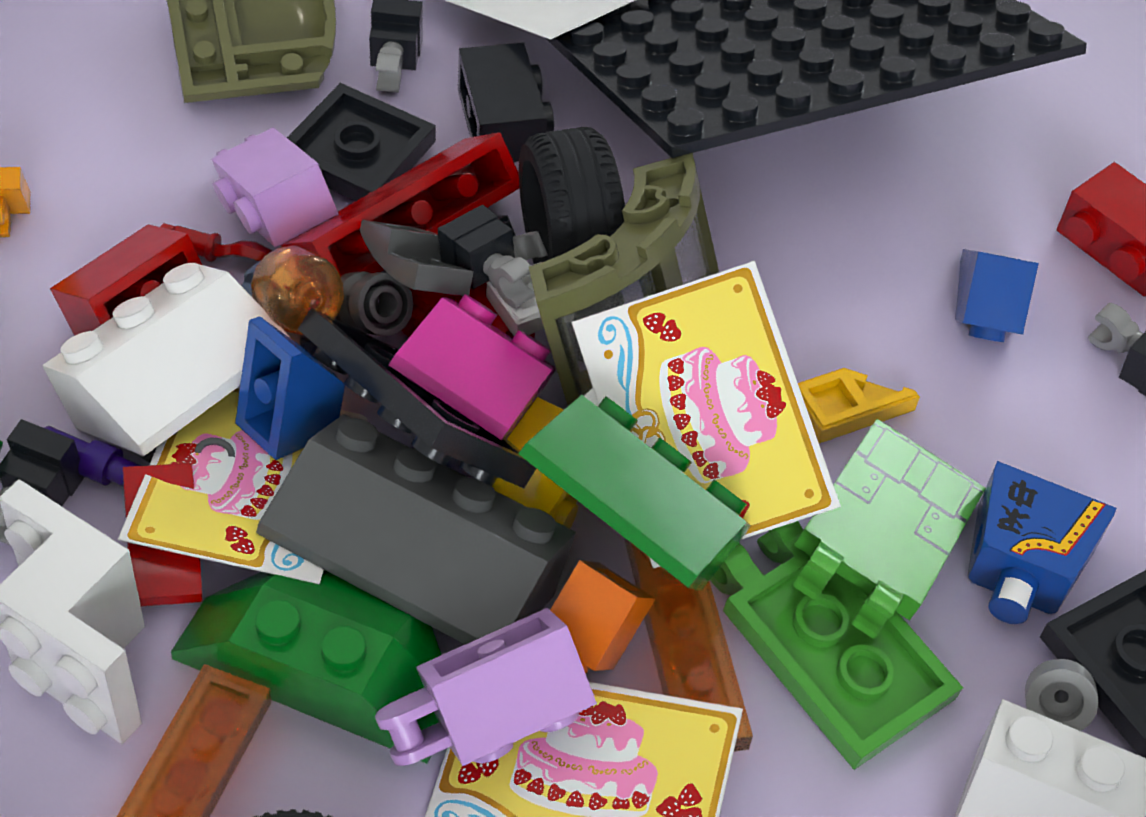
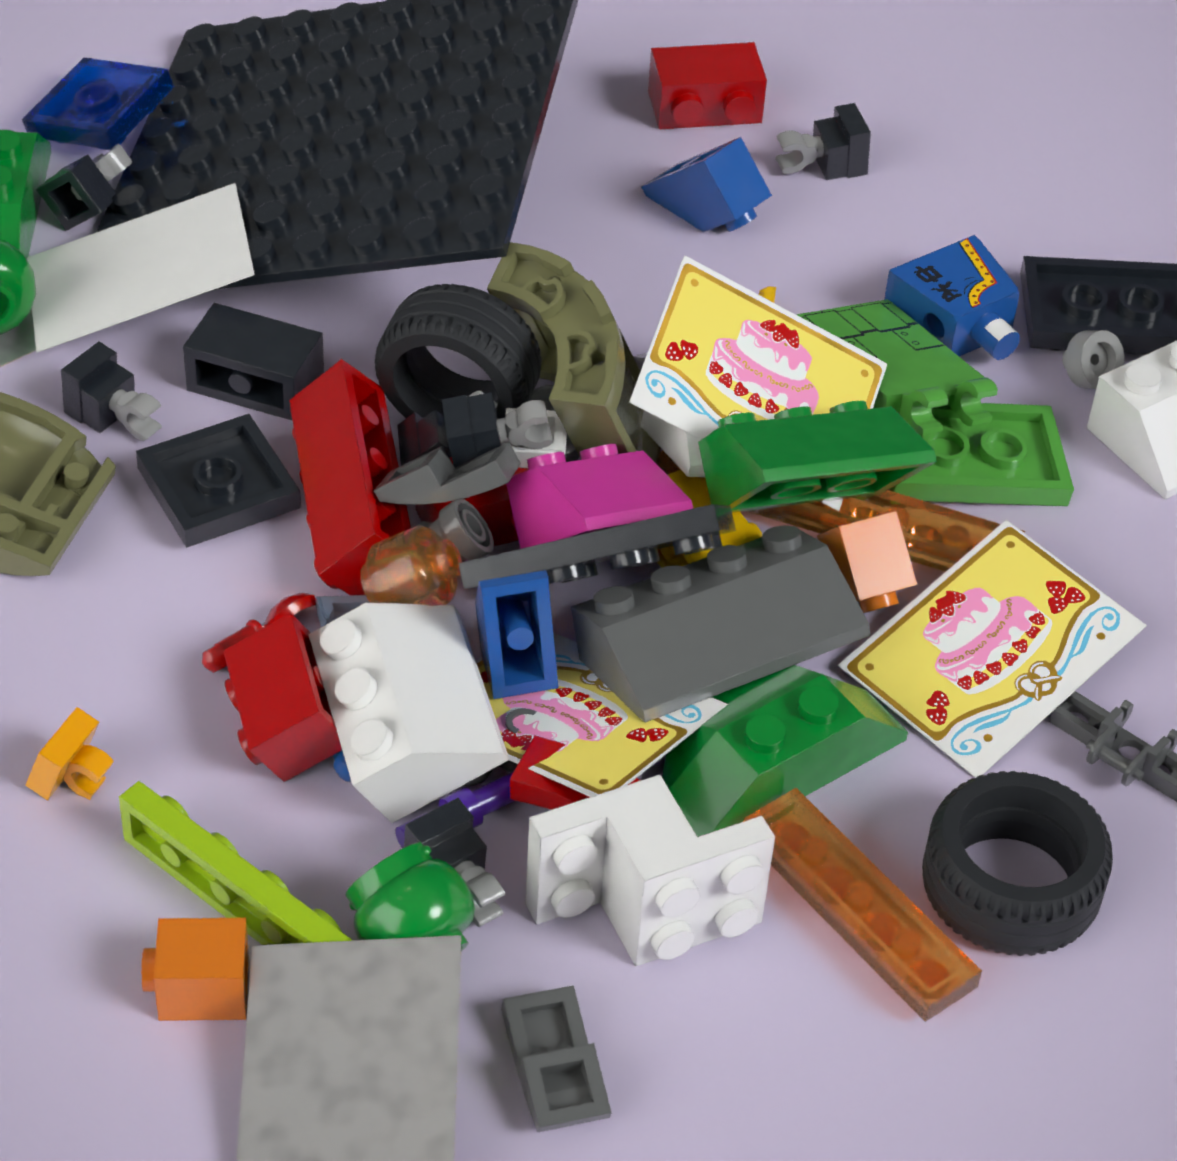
camera: 55 degrees left, 5 degrees down
lavender brick [211,127,338,248] -> none
lavender brick [375,608,597,766] -> none

